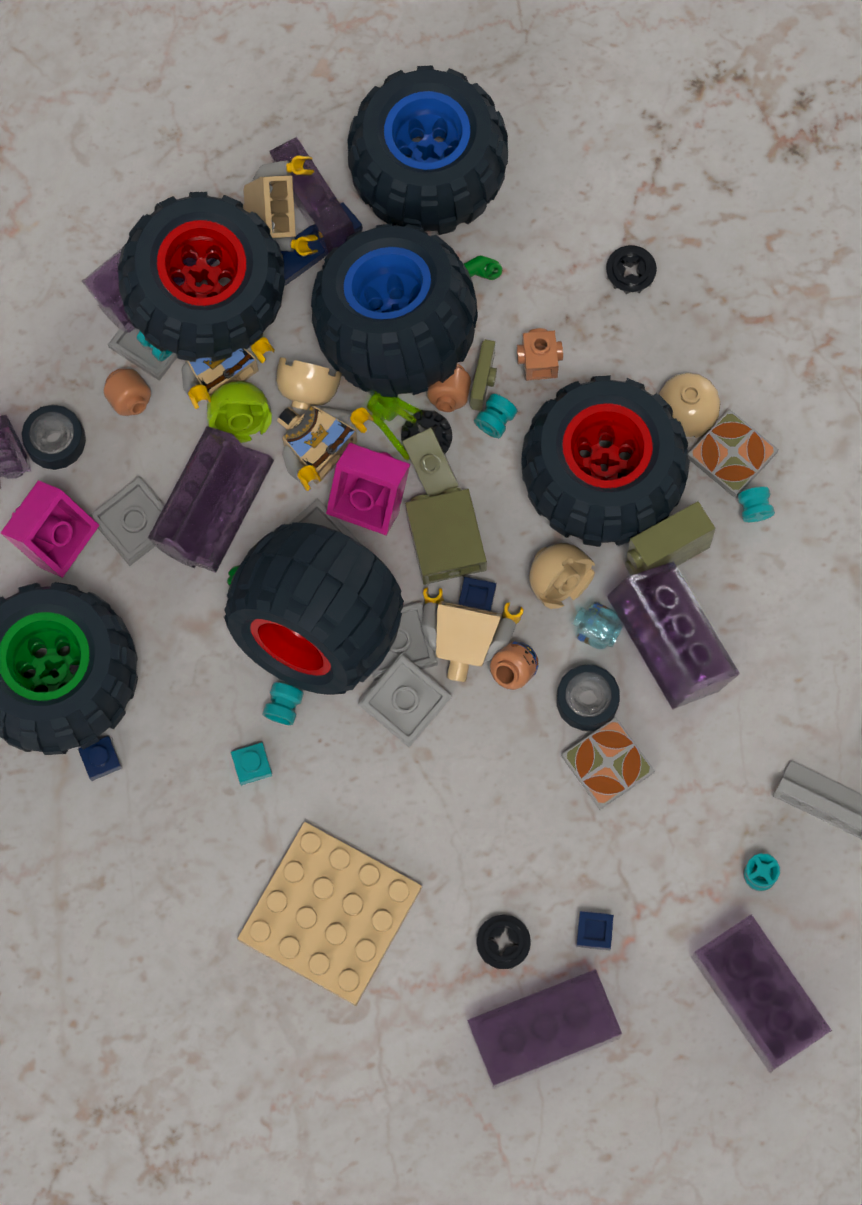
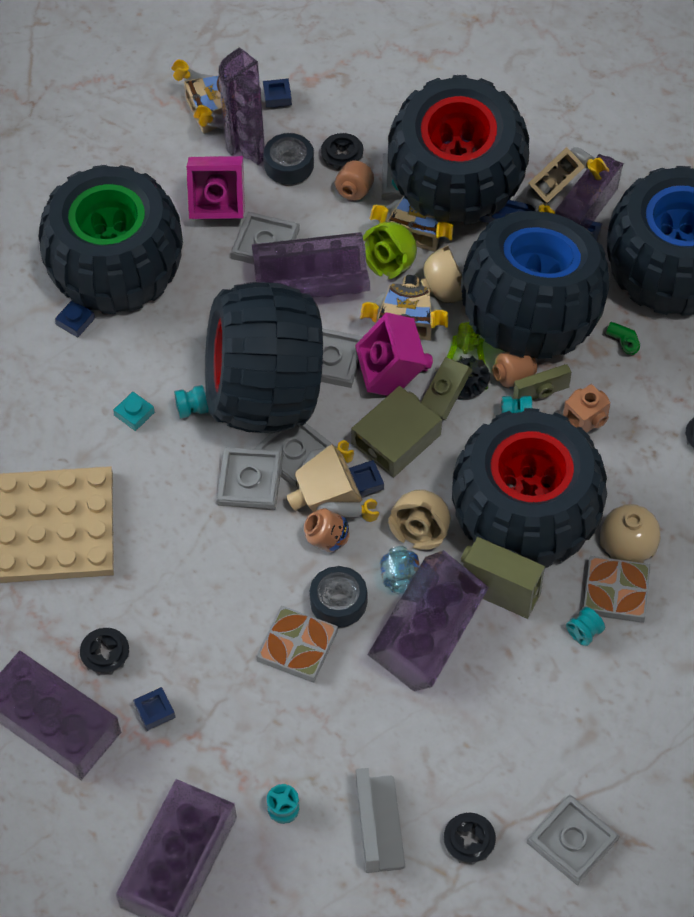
camera: 55 degrees right, 15 degrees down
none -> black gear [321,133,364,169]

